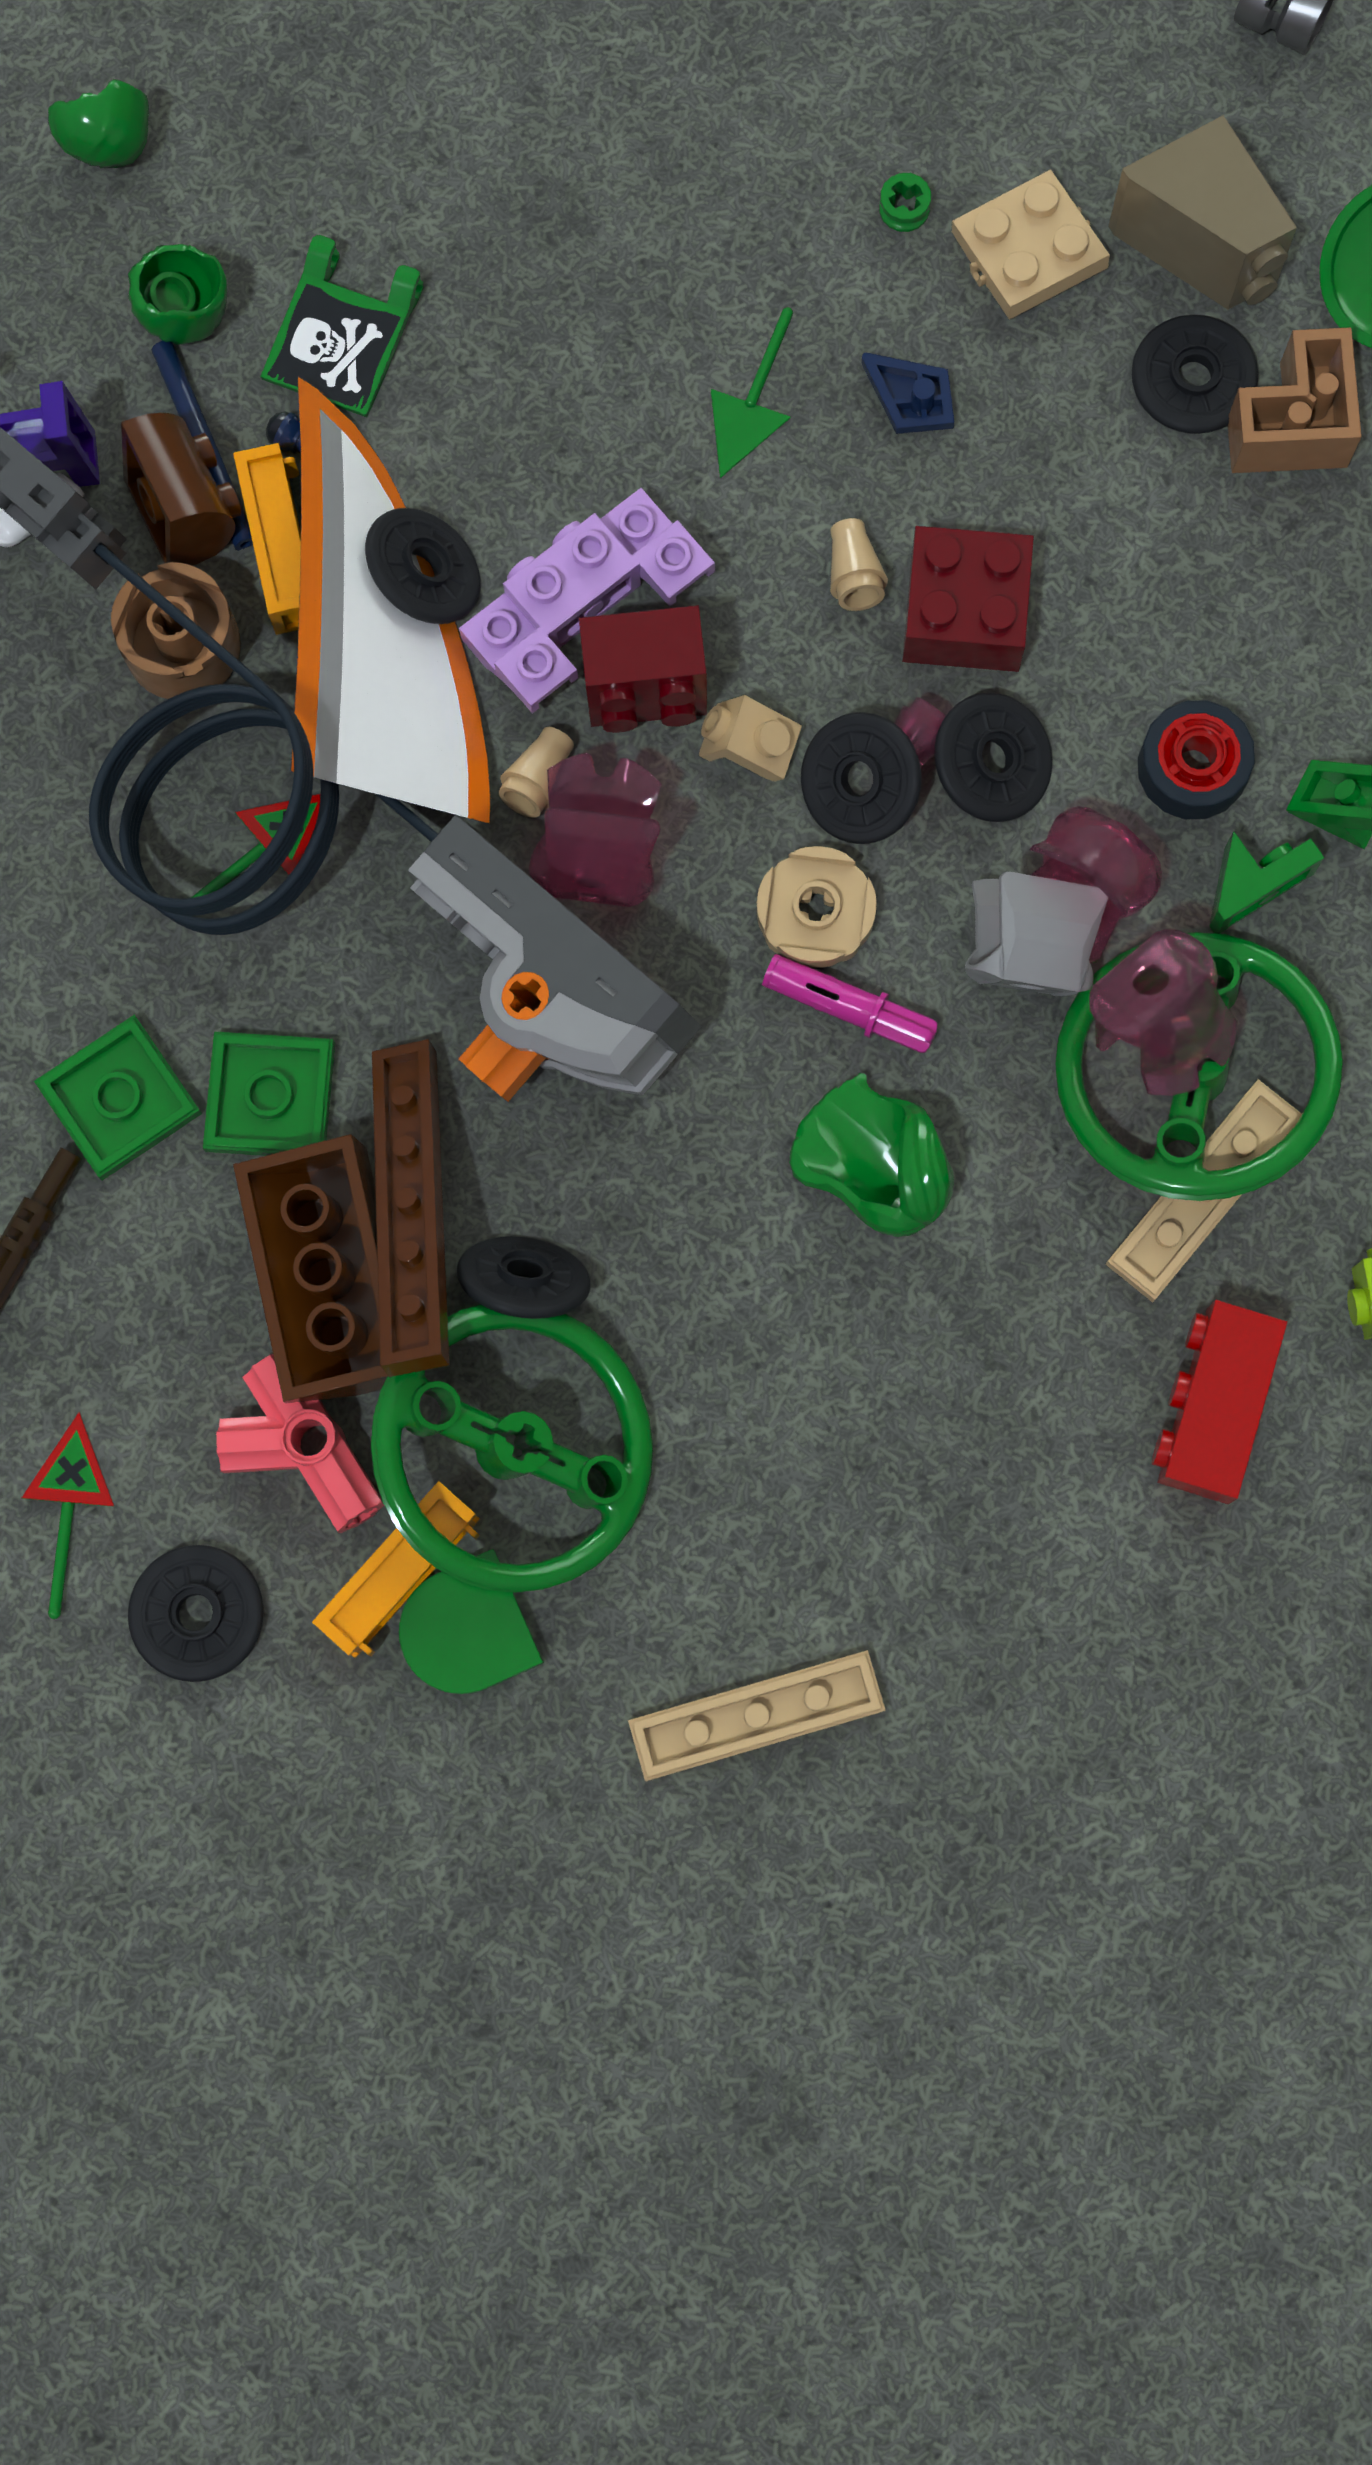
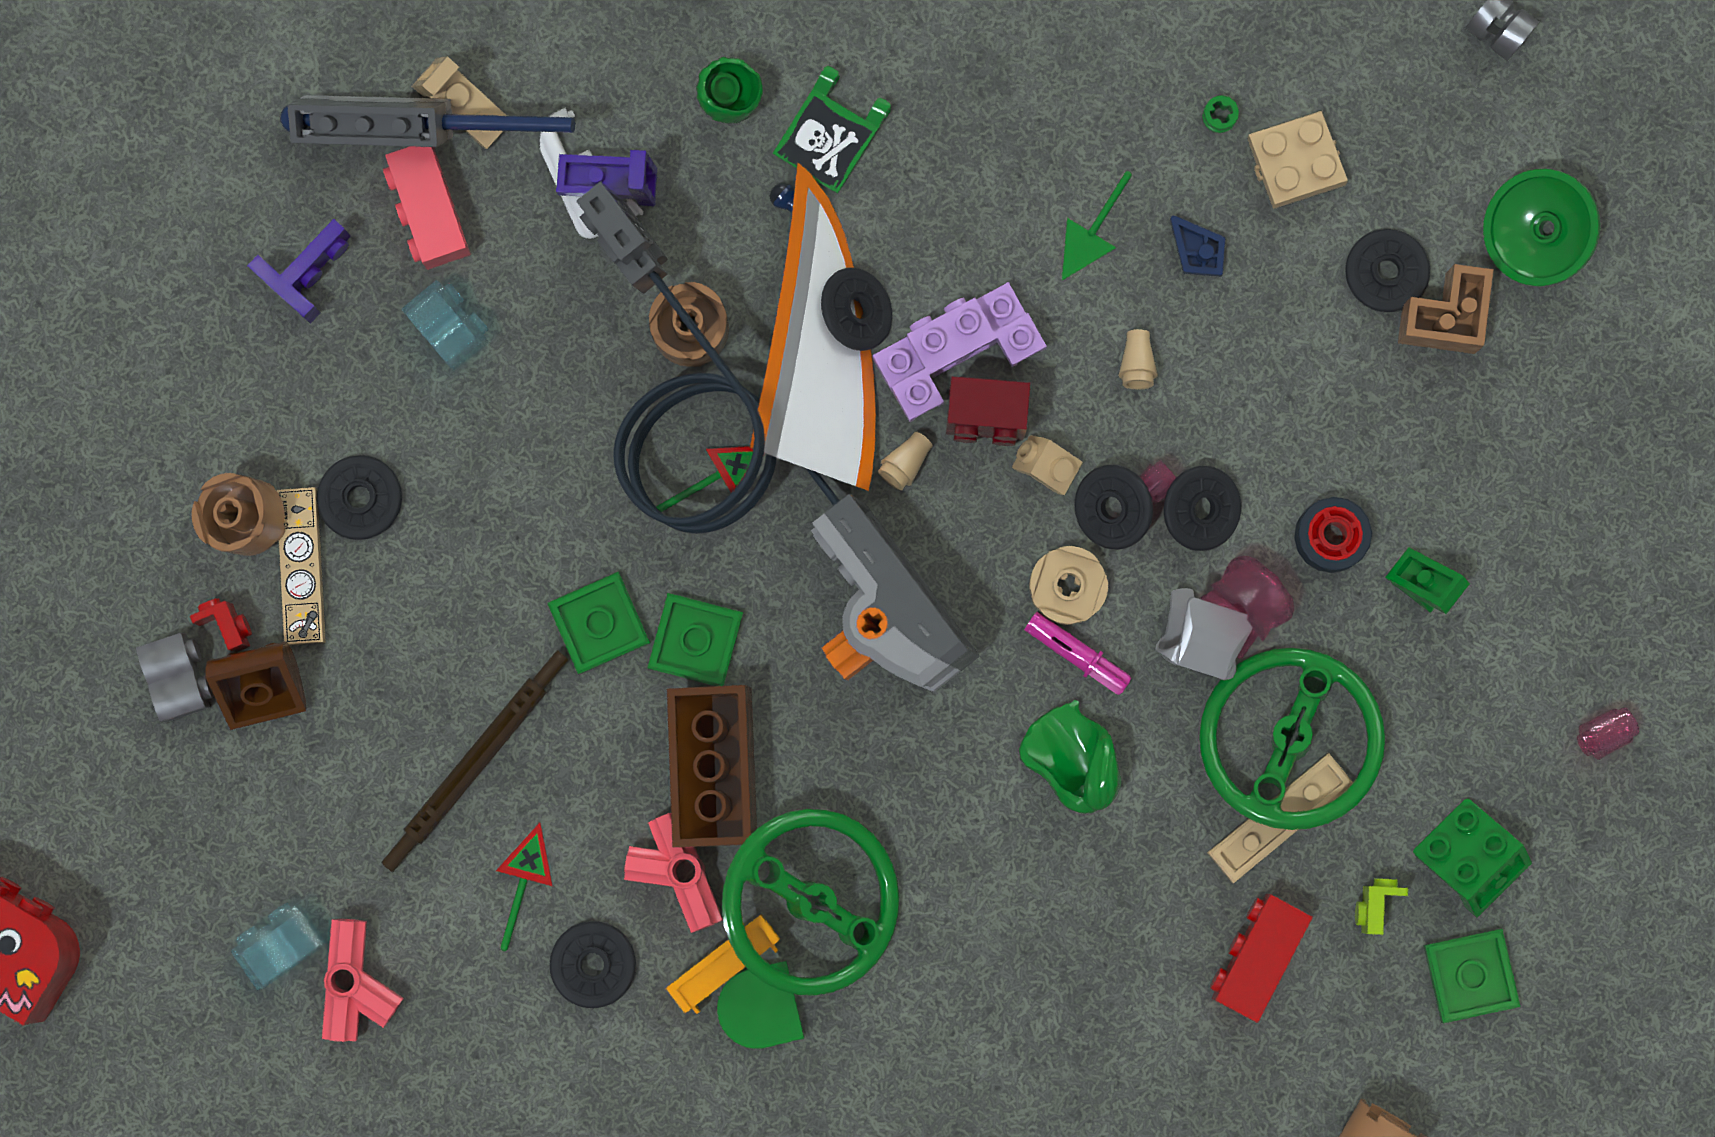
camera: 10 degrees right, 5 degrees up
reddish brown brick [121,413,241,566] -> none
dark blue piece [151,341,253,551] -> none
light orange container [233,443,301,635] -> none
reddish brown plate [372,1039,449,1377] -> none
black wheel [457,1236,591,1319] -> none
clear pink piece [529,753,662,907] -> none
tan tile [628,1650,886,1782] -> none
dark red brick [902,526,1034,672] -> none
clear pink piece [1089,929,1238,1096] -> none
dark tan slope [1108,115,1297,310] -> none
green slope [1209,832,1325,934] -> none

